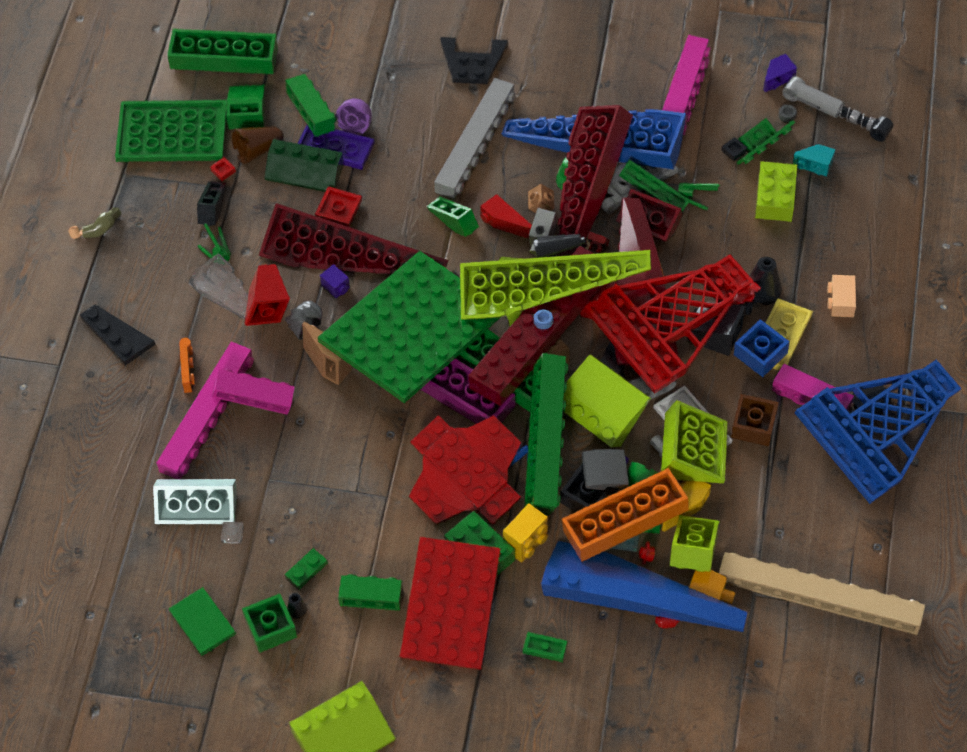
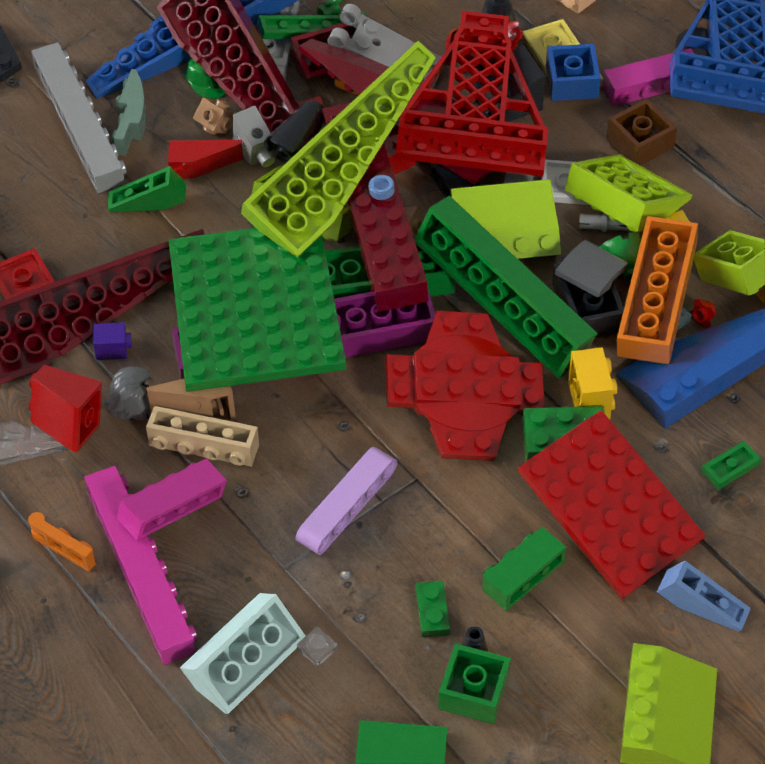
camera: 50 degrees left, 5 degrees down
none -> sand green slope [112,69,146,156]
none -> tan brick [146,406,259,467]
none -> lavender beam [295,446,397,555]
none -> light grey hinge [328,4,441,88]
none -> medium blue slope [657,560,751,632]

